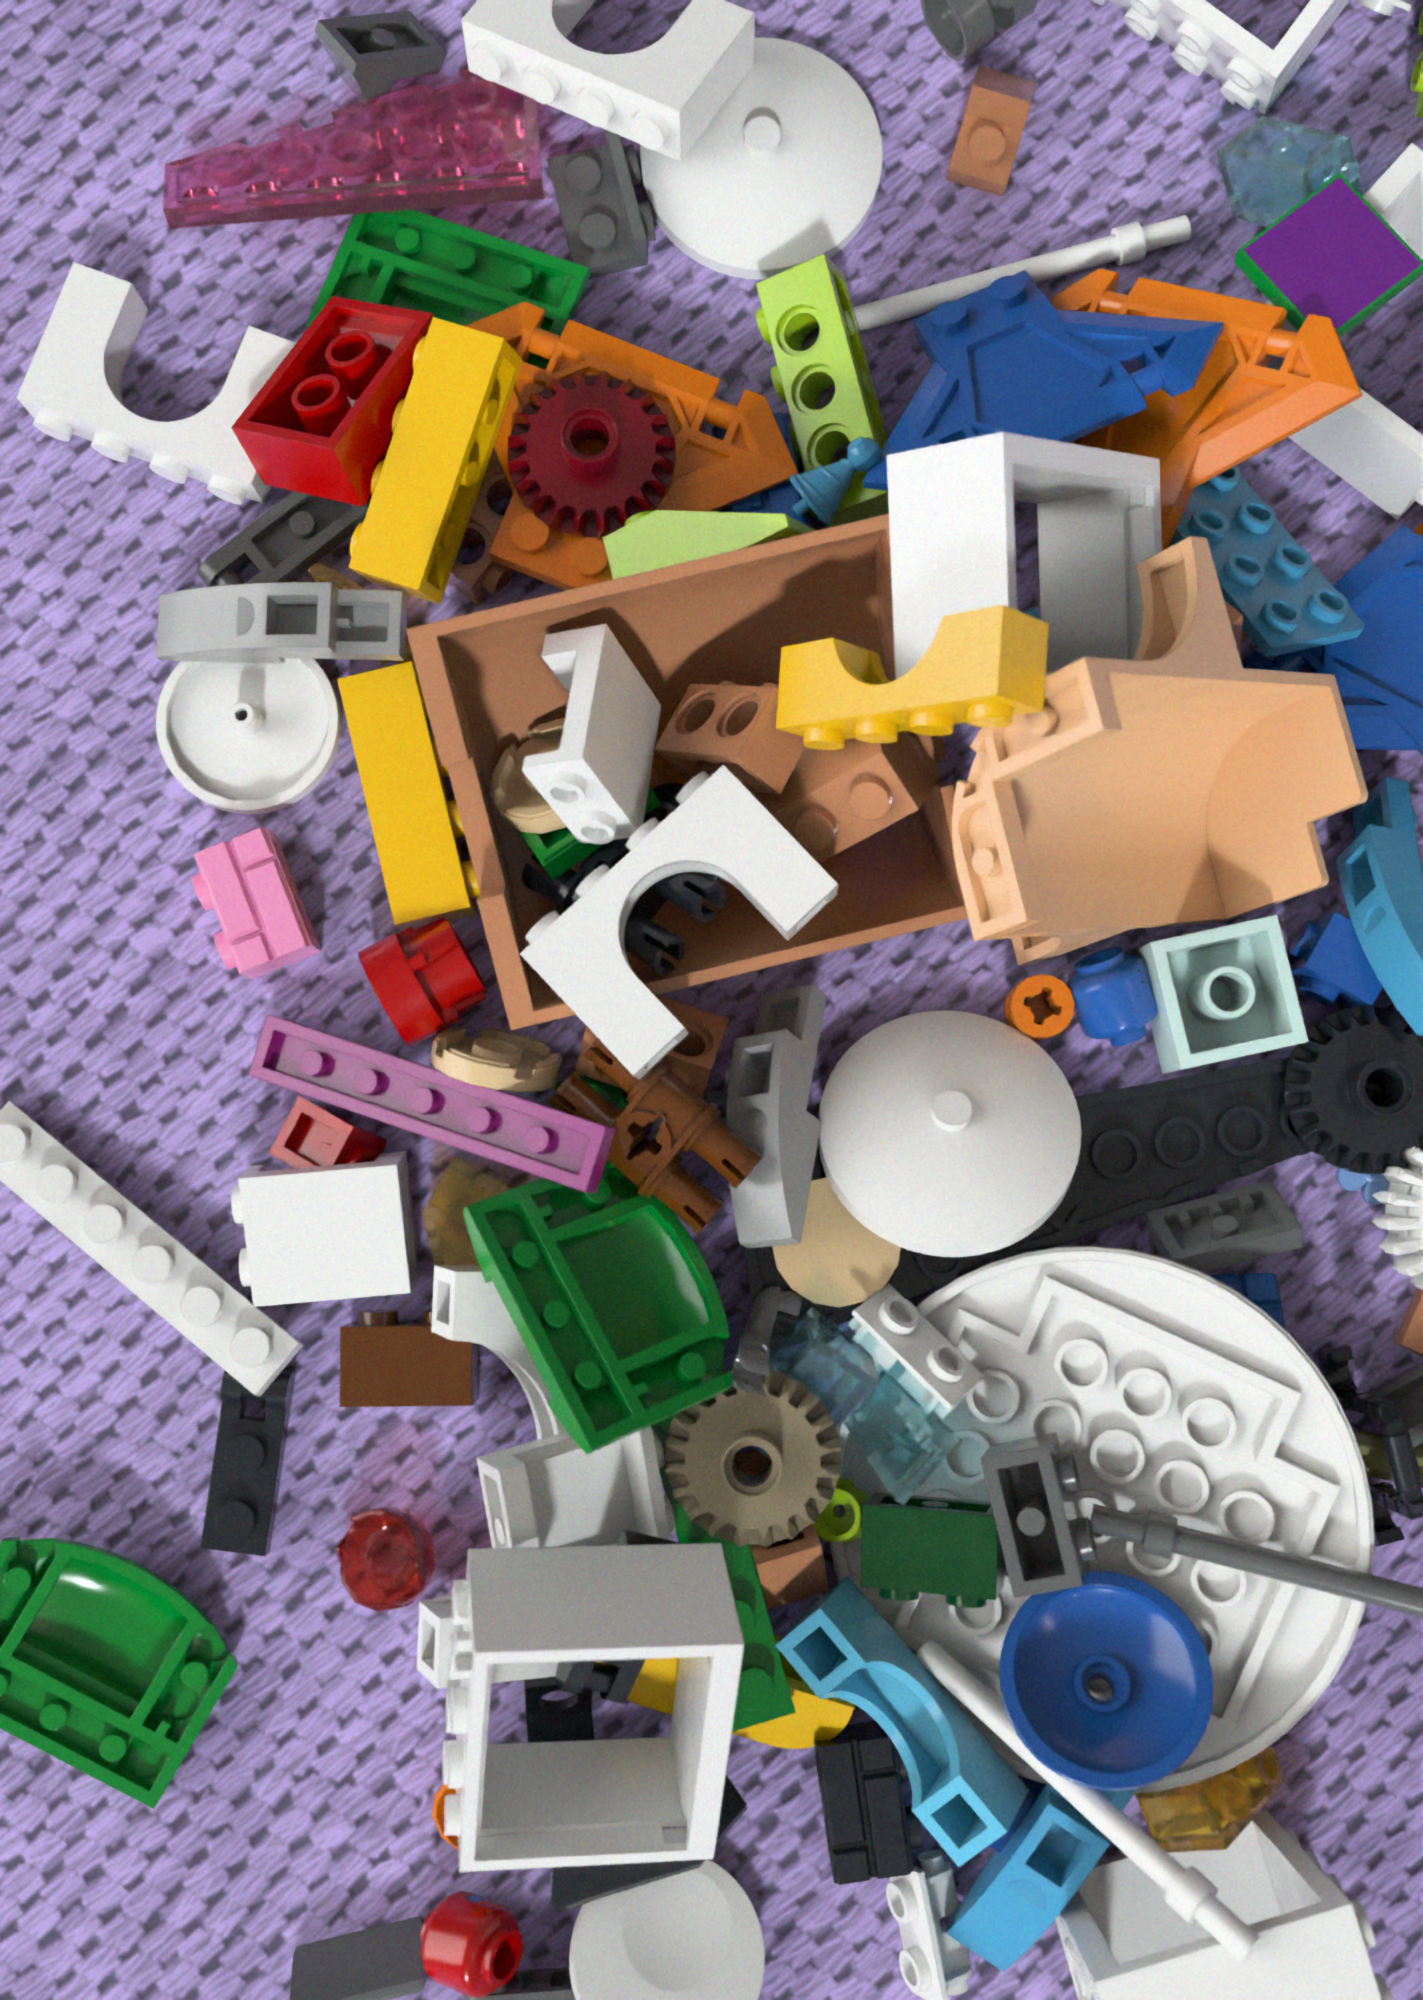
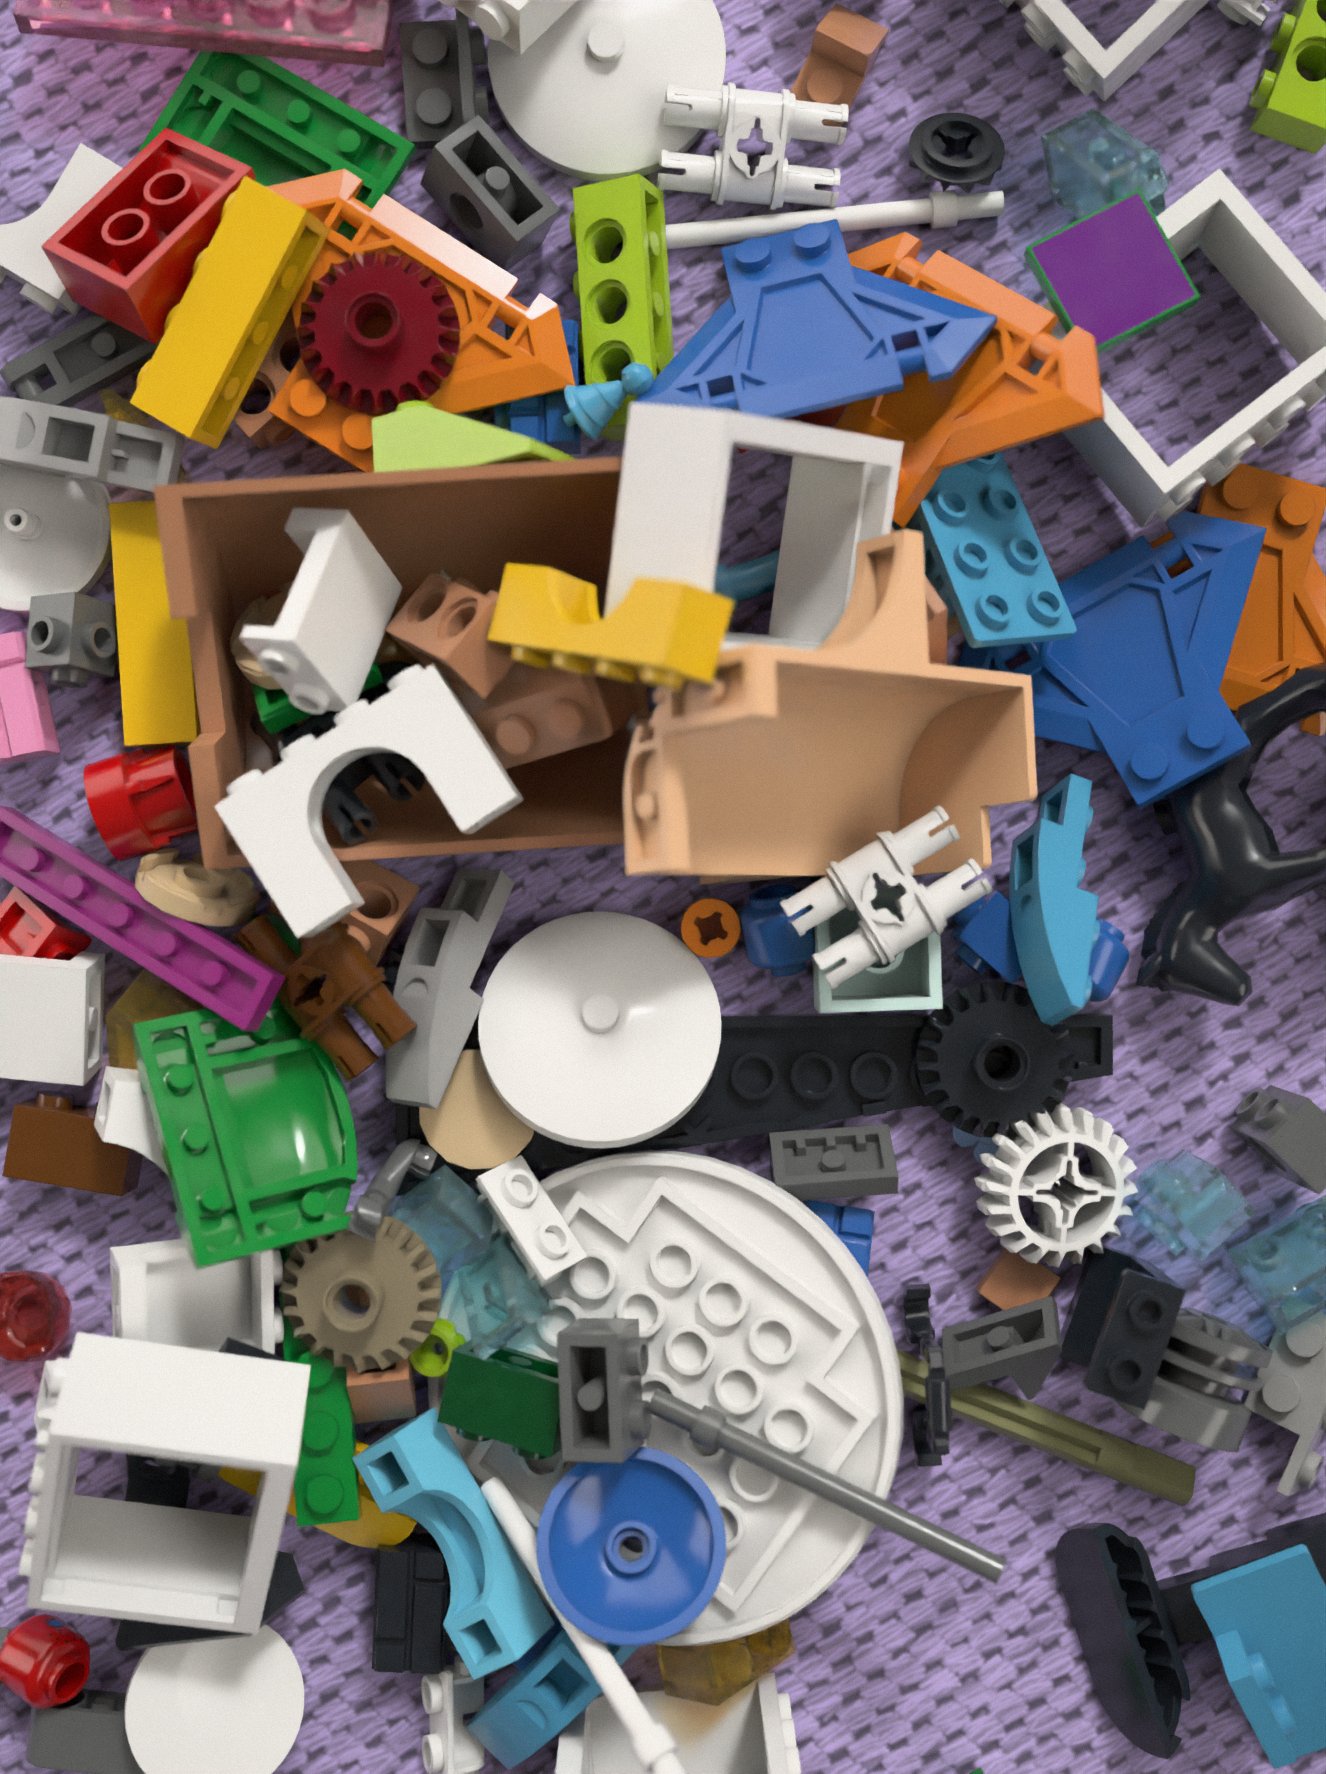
camera: 10 degrees right, 5 degrees up
none -> dark grey brick [25,592,117,688]
none -> dark grey brick [420,114,560,271]
none -> white pin [657,83,848,211]
none -> white pin [779,805,993,990]
none -> black gear [908,113,1005,194]

